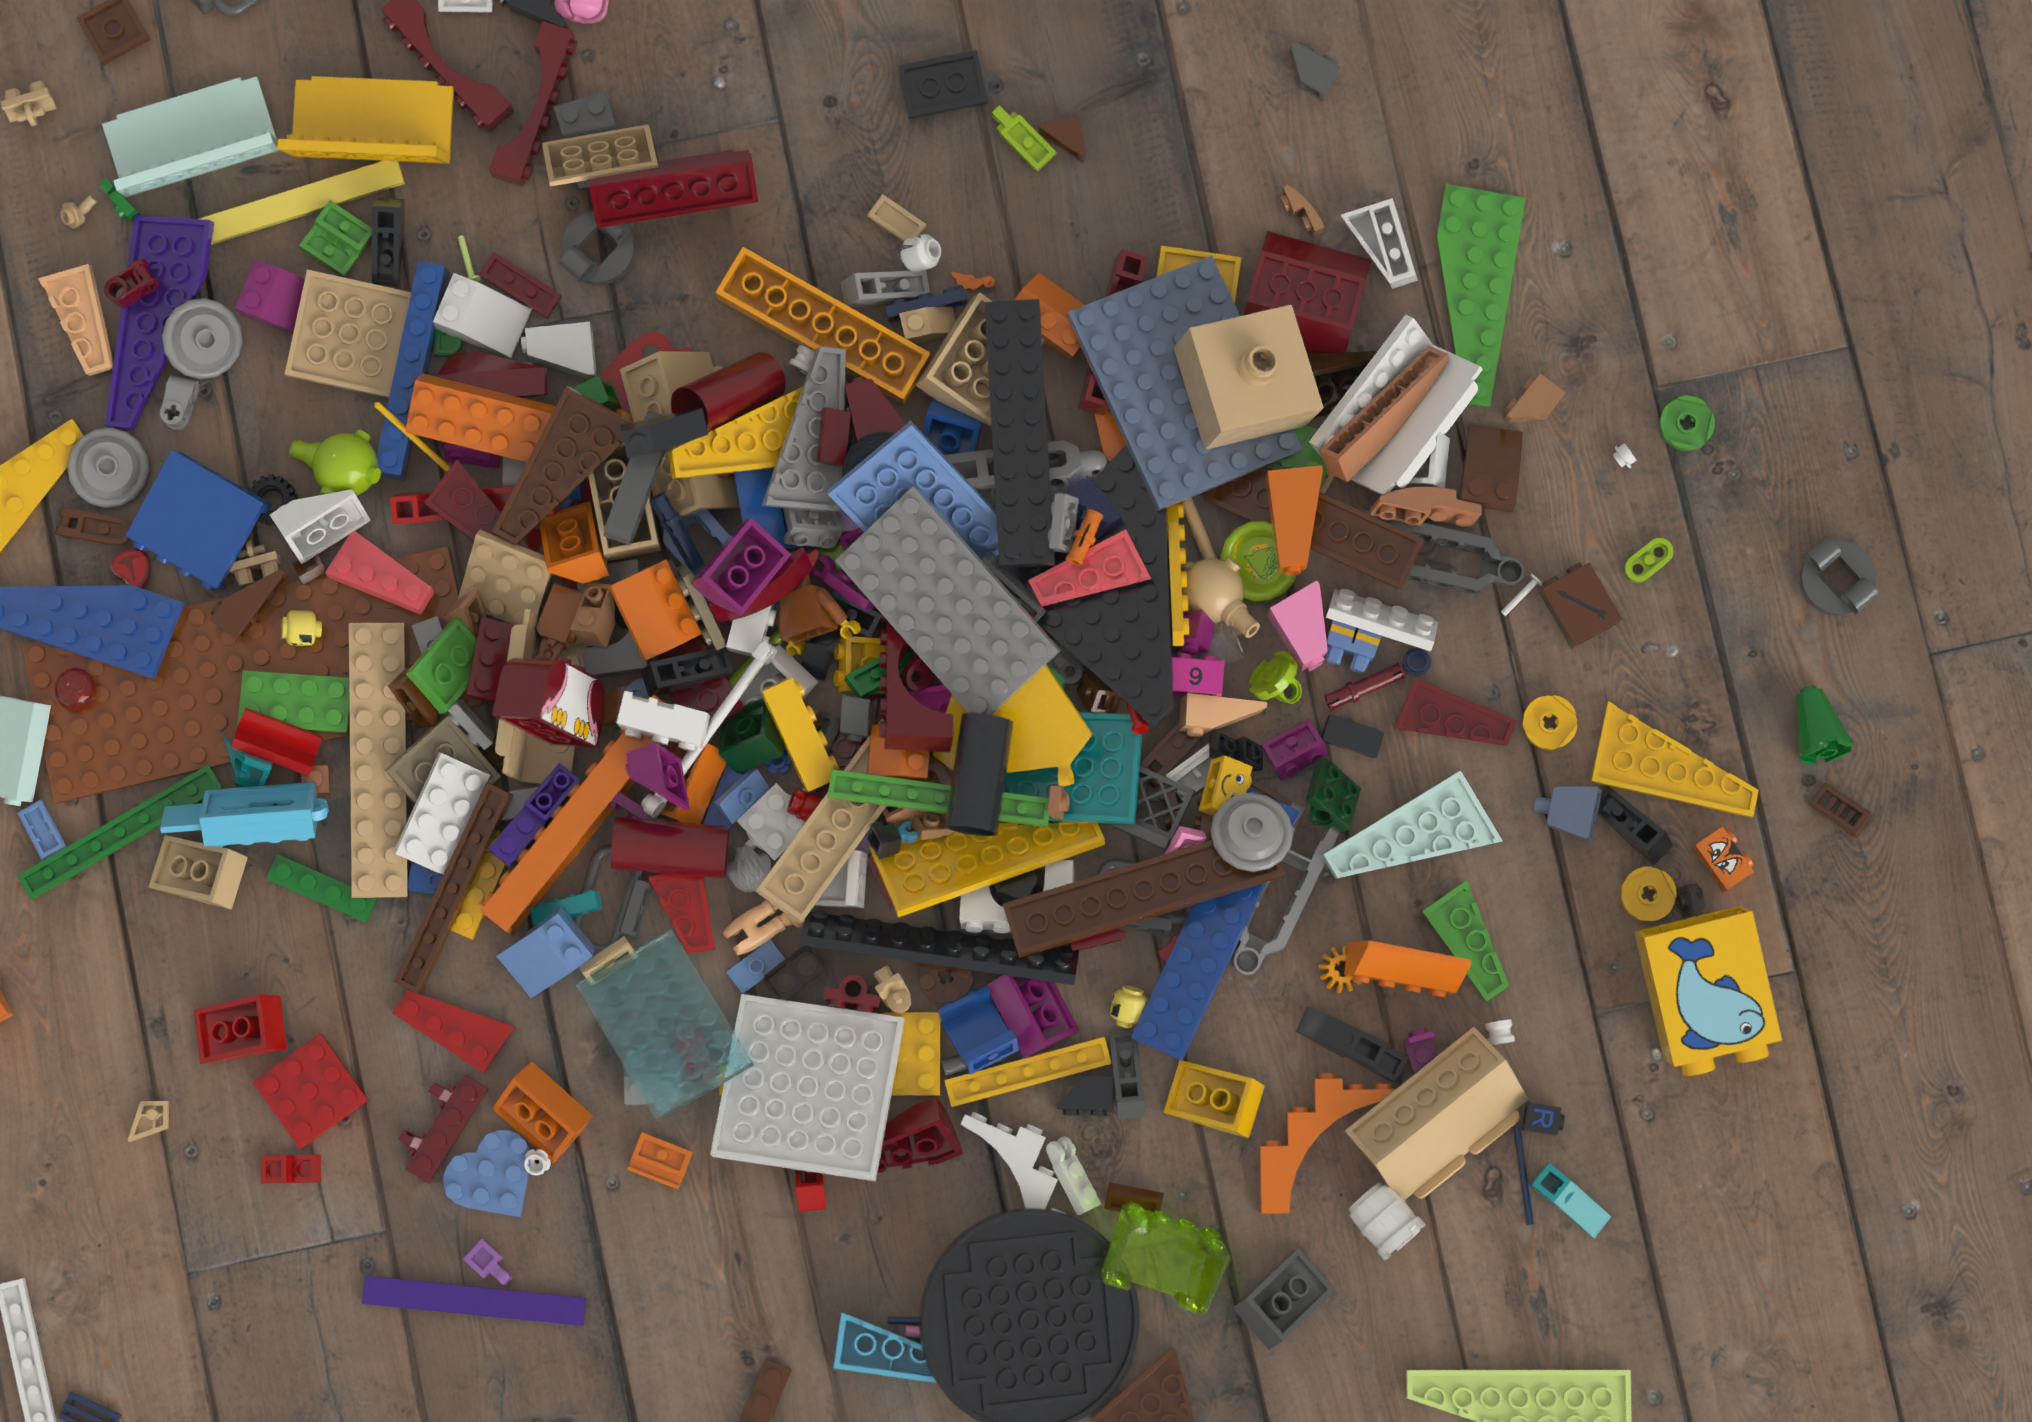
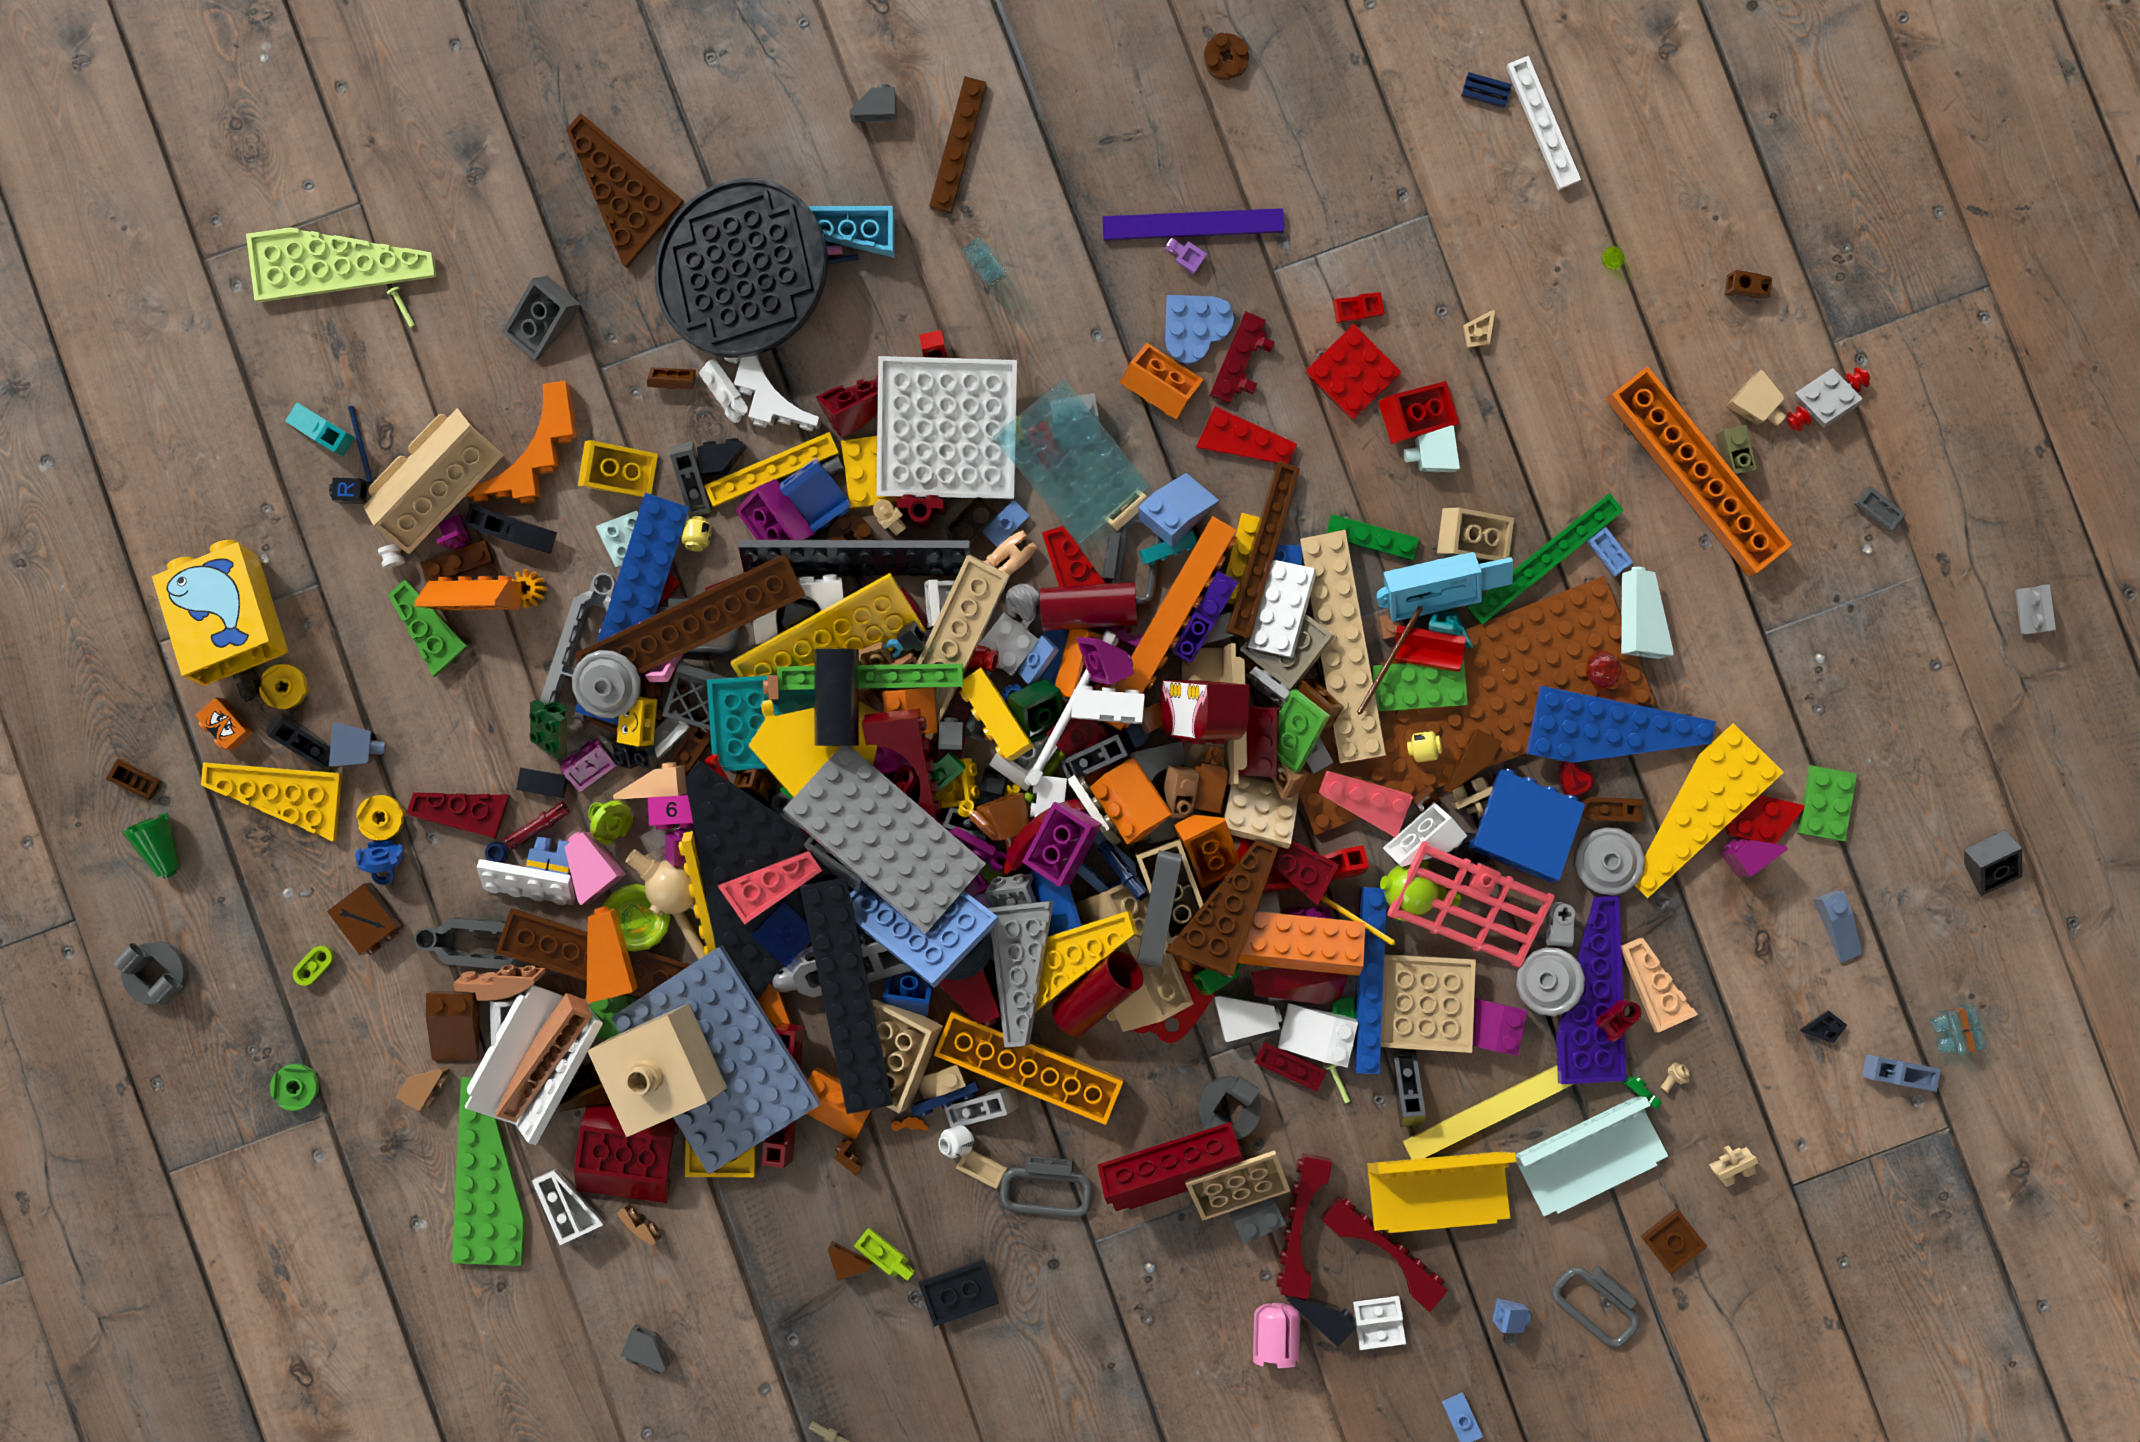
camera: 175 degrees right, 5 degrees up
bright green slope [299,200,372,278] -> none
white plate [524,1149,551,1175] -> none
black slope [621,407,708,458] -> none
orange plate [627,1132,694,1190] -> none
white wheel [789,345,815,376] -> none
dark red tile [817,407,851,467] -> none
light grey bracket [1048,493,1079,553] -> none
orange pin [1066,509,1103,566] -> none
clear neon green windscreen [1101,1202,1231,1316] -> none
light aqua wing [1321,771,1503,879] -> none
white piece [1348,1182,1426,1261] -> none
white pin [1501,573,1543,616] -> none
white plate [1613,443,1637,468] -> none
none -> blue tile [355,840,404,885]
none -> yellowish green pin [387,287,415,328]
none -> reddish brown plate [420,540,494,583]
none -> light aqua hinge [596,511,638,568]
none -> reddish brown bracket [834,1138,863,1176]
none -> clear light blue hips [961,236,1006,290]
none -> dark grey bar [1000,1156,1093,1217]
none -> reddish brown axle [1357,606,1423,715]
none -> coral door [1387,841,1554,968]
none -> light aqua torso [1404,426,1460,472]

